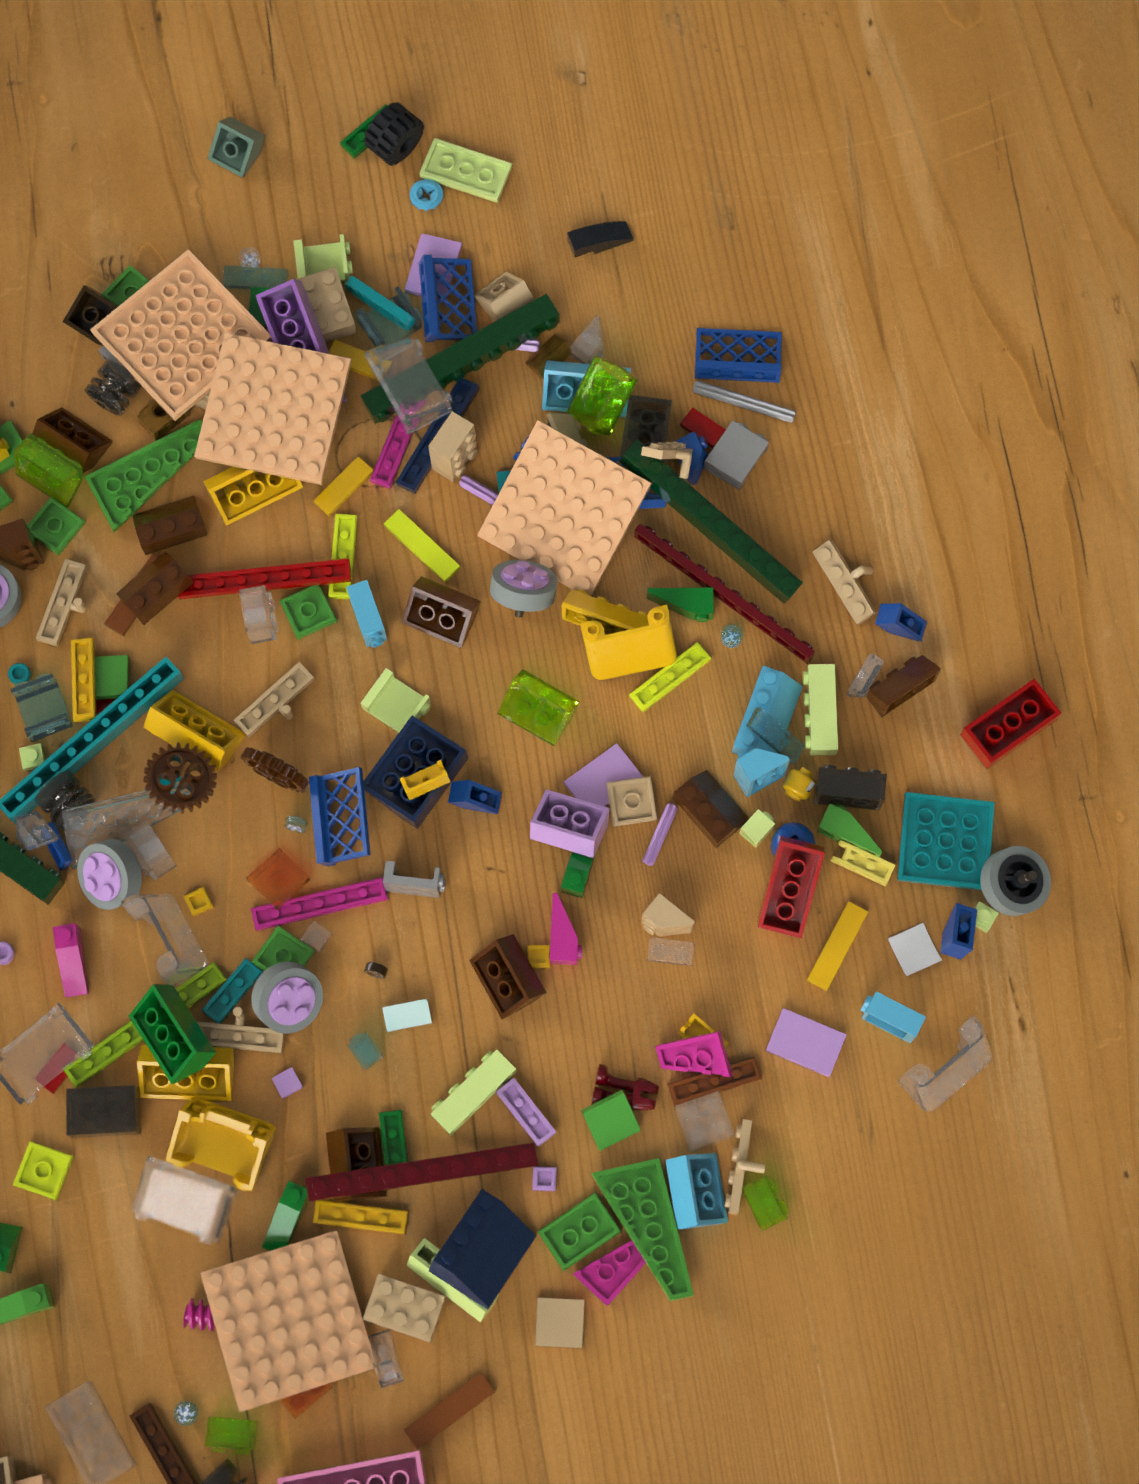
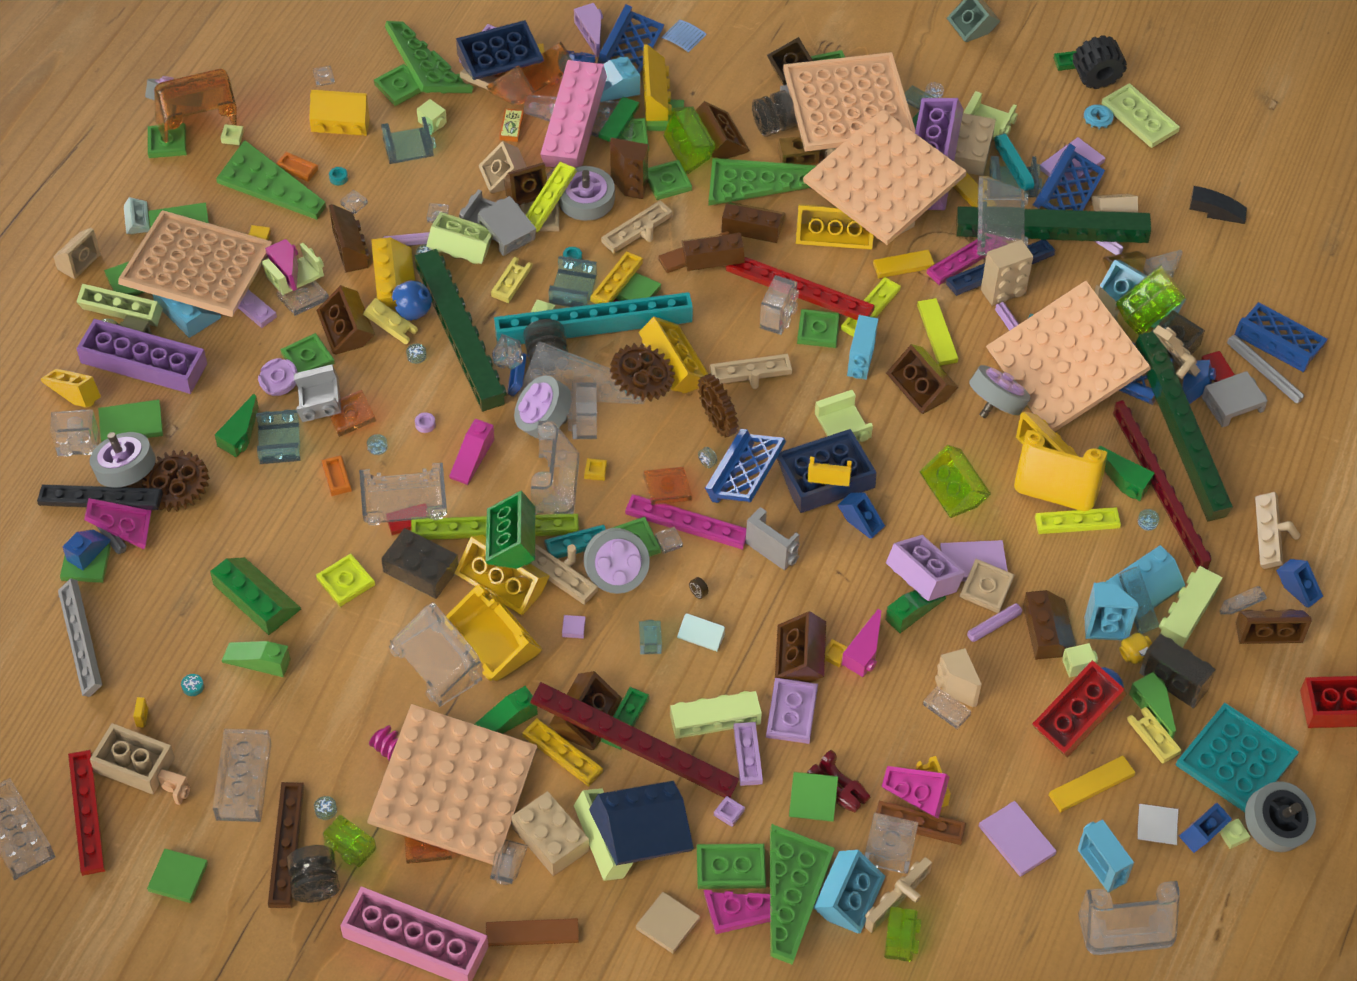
camera: 30 degrees right, 20 degrees down
none -> lavender tile [766,678,818,744]

